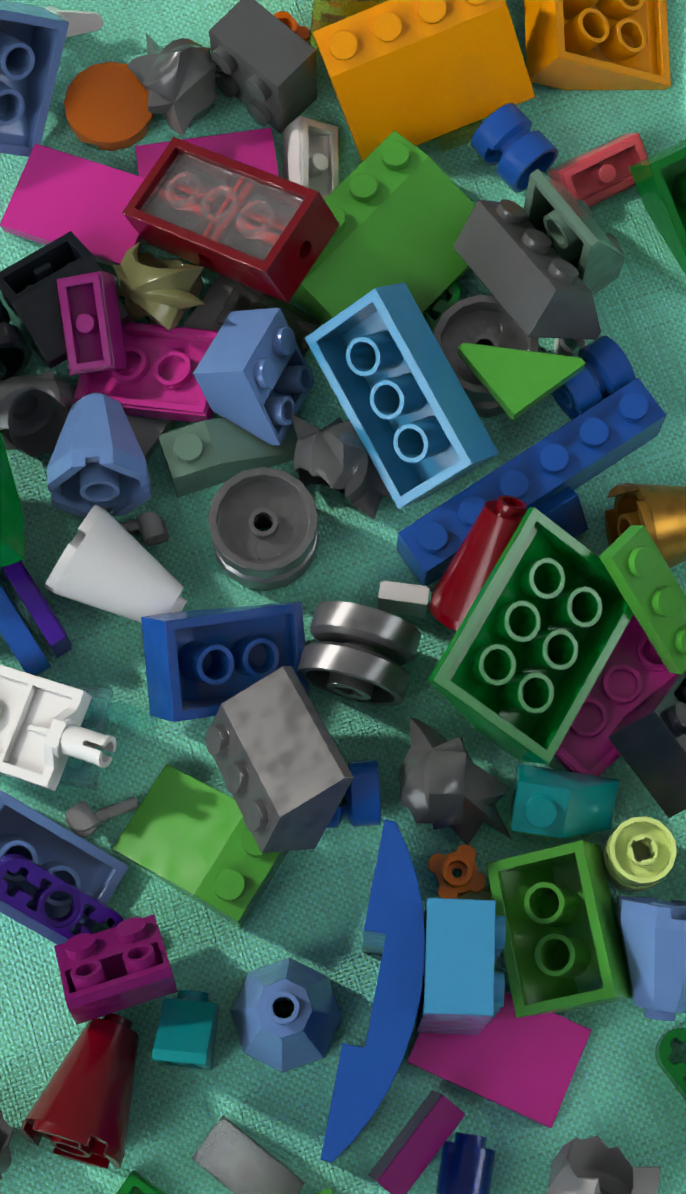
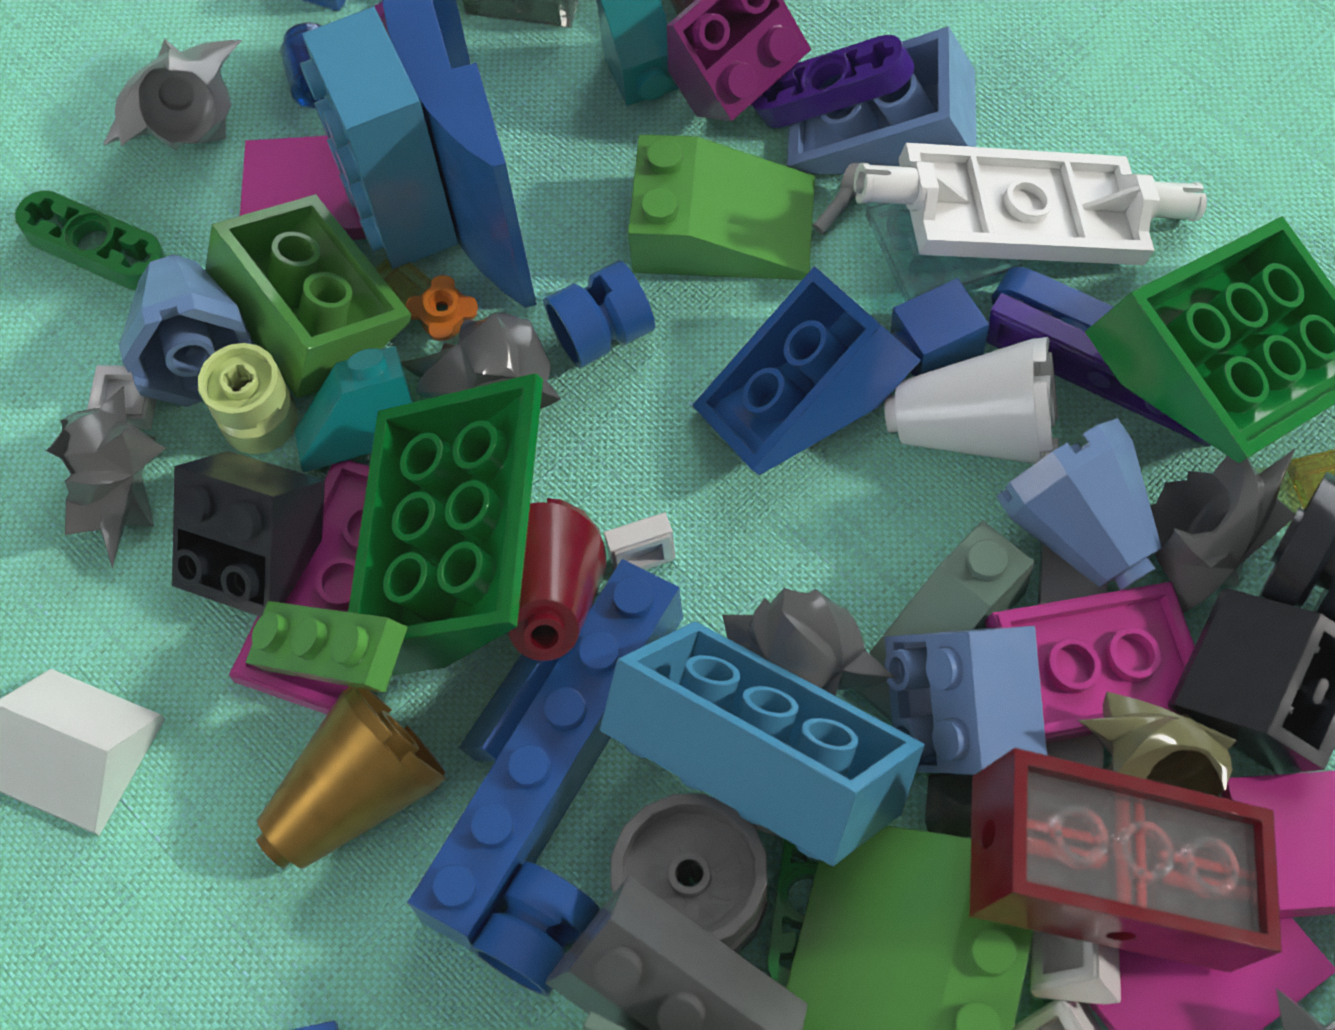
camera: 160 degrees right, 10 degrees down
magenta slope [56,271,127,376] -> none
light grey hand [119,511,169,546] -> none
flat silver slope [204,666,354,853] -> none
flat silver wheel [208,467,319,591] -> none
medium blue cone [230,958,342,1073] -> none
flat silver wheel [297,601,421,706] -> none
bright green tile [457,343,586,421] -> none
none -> blue brick [890,278,989,377]

